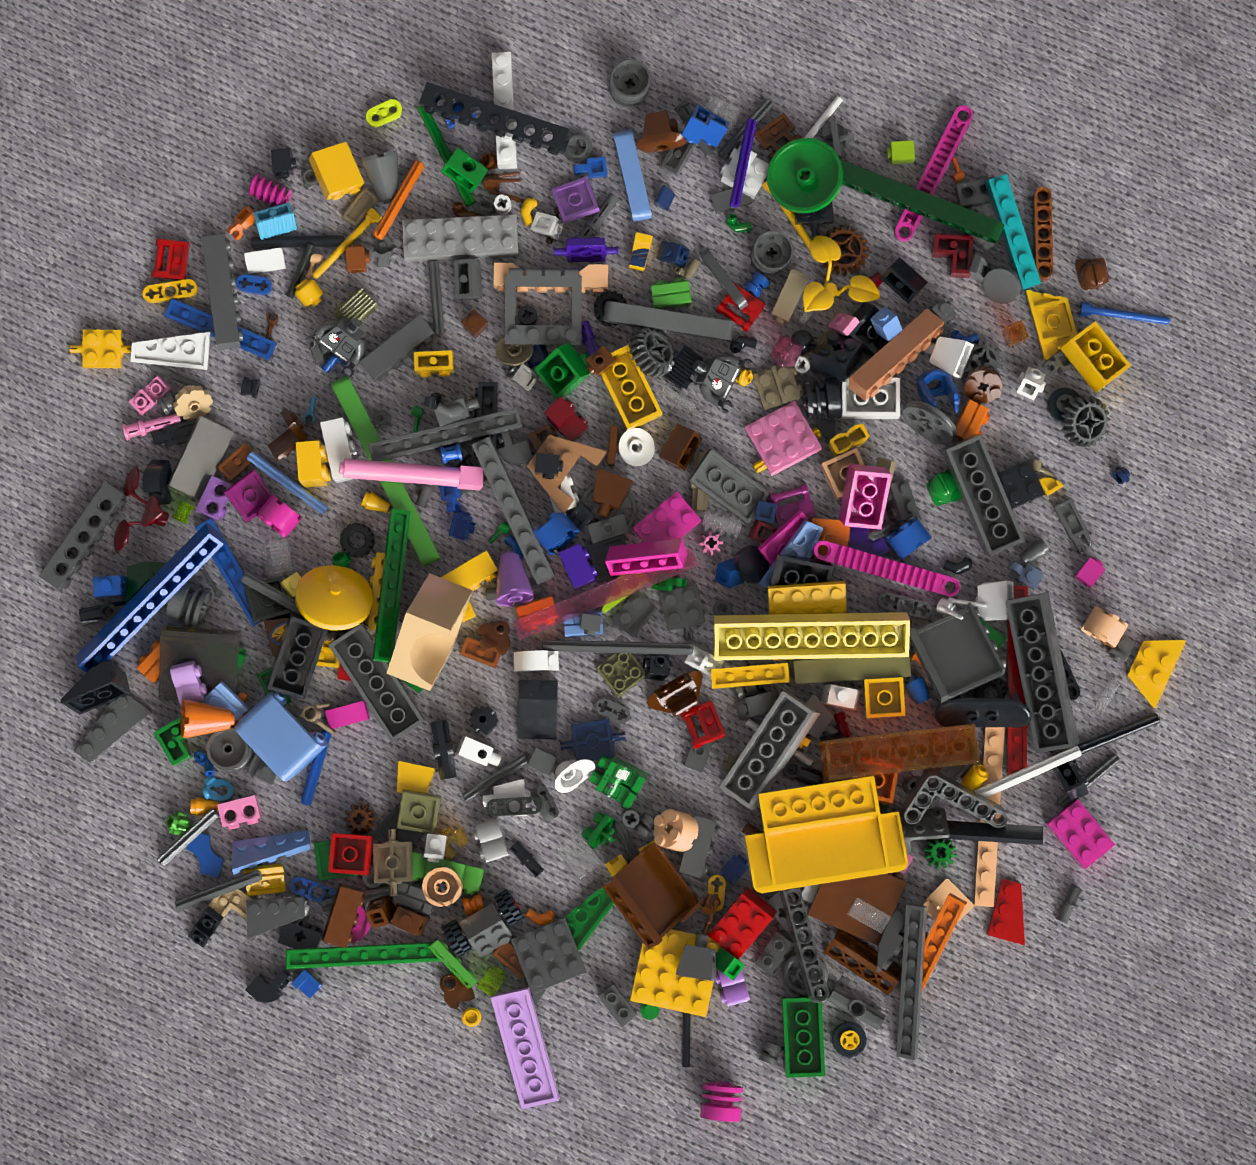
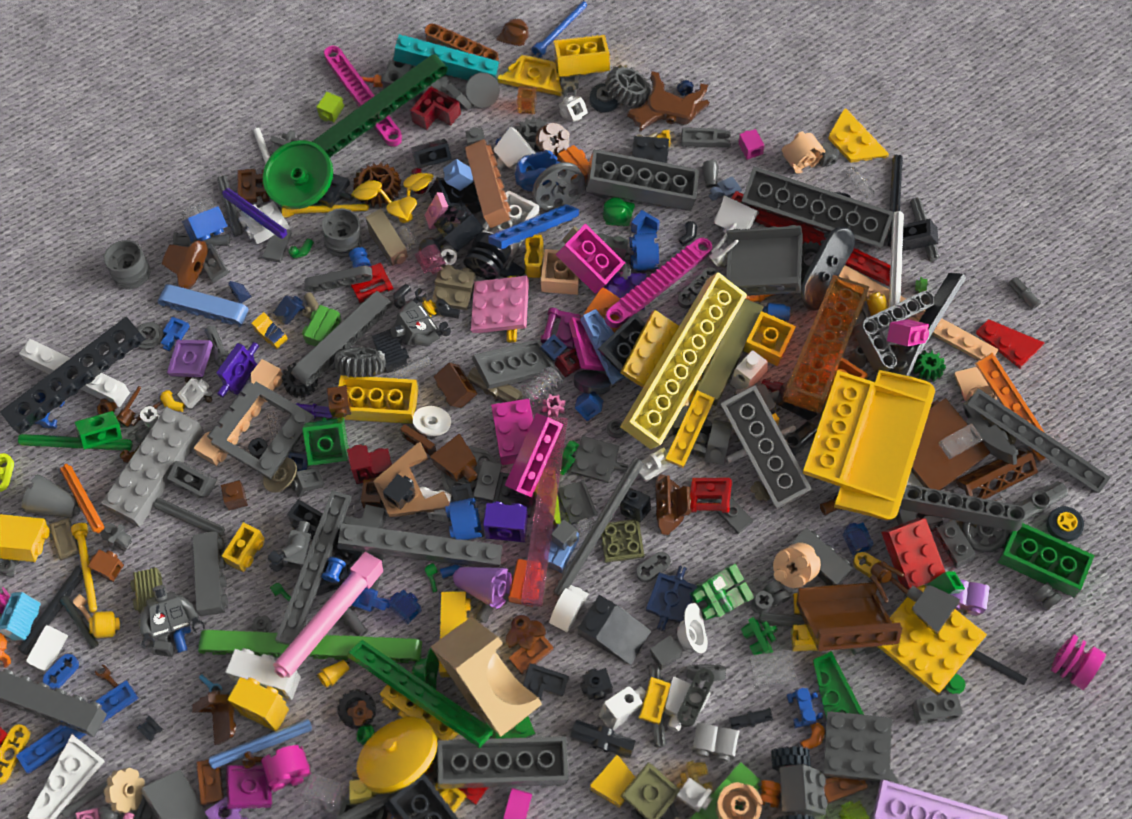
camera: 60 degrees left, 20 degrees down
dark pink brick [1045,799,1115,869] -> none
none -> reddish brown hand [241,751,264,768]
none -> reddish brown plate [347,700,373,726]
none -> green piece [412,648,439,690]
none -> black arm [435,299,460,319]
none -> blue plate [488,204,579,249]
none -> black plate [522,663,569,710]
none -> reddish brown animal [627,71,710,132]
none -> blue panel [631,210,659,234]
none -> yellow plate [638,677,671,725]
none -> blue piece [786,688,823,728]
none -> dark pink brick [887,319,929,346]
none -> bright green plate [915,277,928,293]

